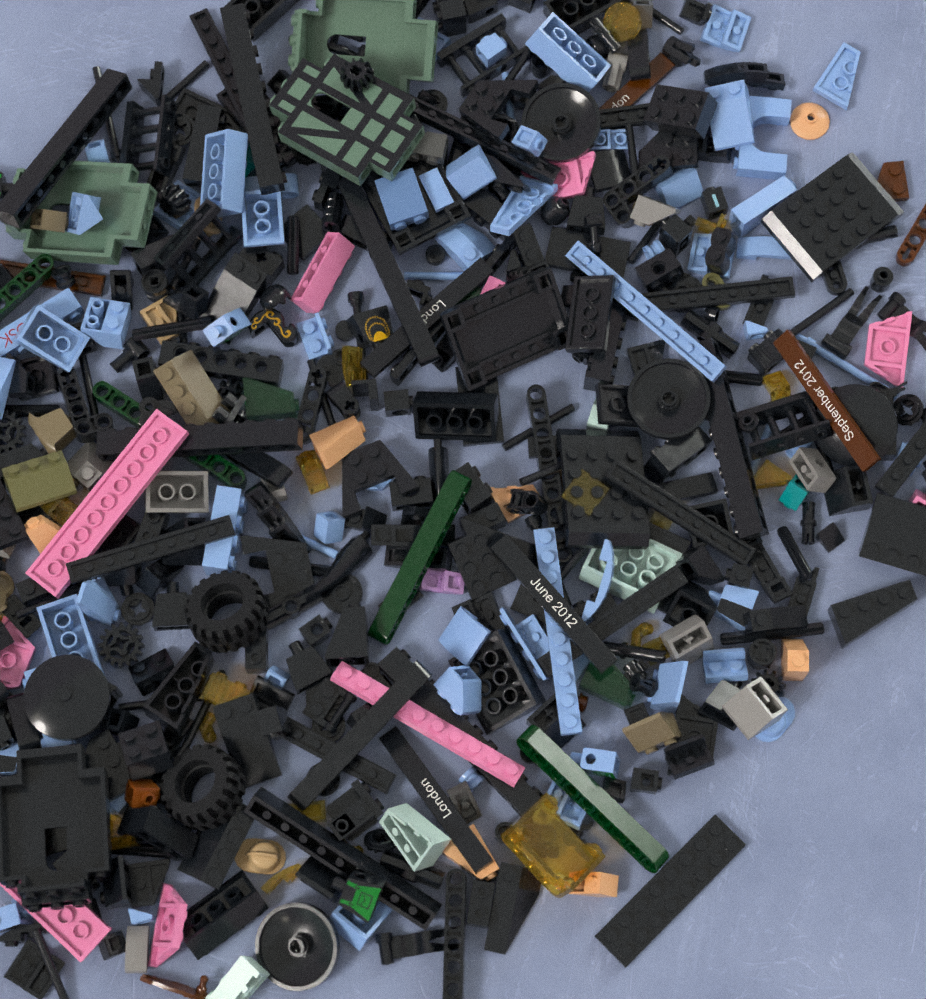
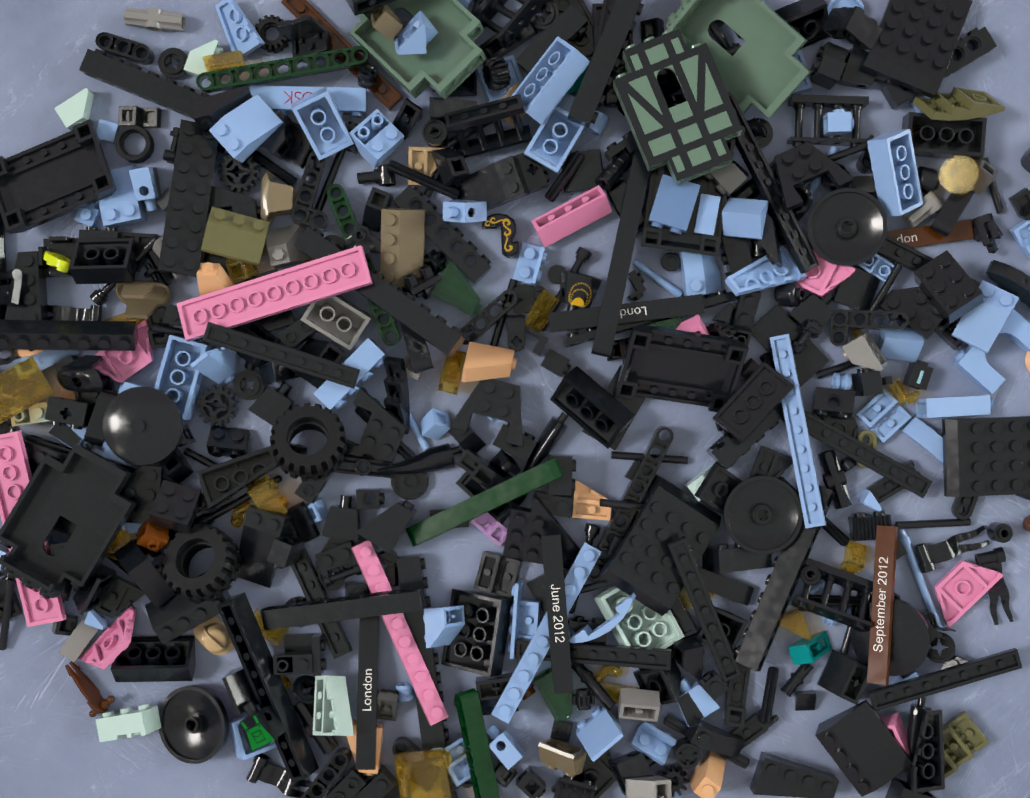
camera: 35 degrees right, 15 degrees up
black hair [260,284,292,310] -> none
clear yellow slope [261,864,301,896] -> none
black gear [340,58,374,93] -> none
light blue slope [439,606,491,666] -> none
black piece [506,489,548,515] -> none
light blue bracket [512,125,548,157] -> none
clear yellow piece [561,469,609,516] -> none
black axle [589,17,622,54] -> none
black bush [629,673,658,697] -> none
black brick [705,227,736,276] -> none
light grey brick [789,447,837,493] -> none

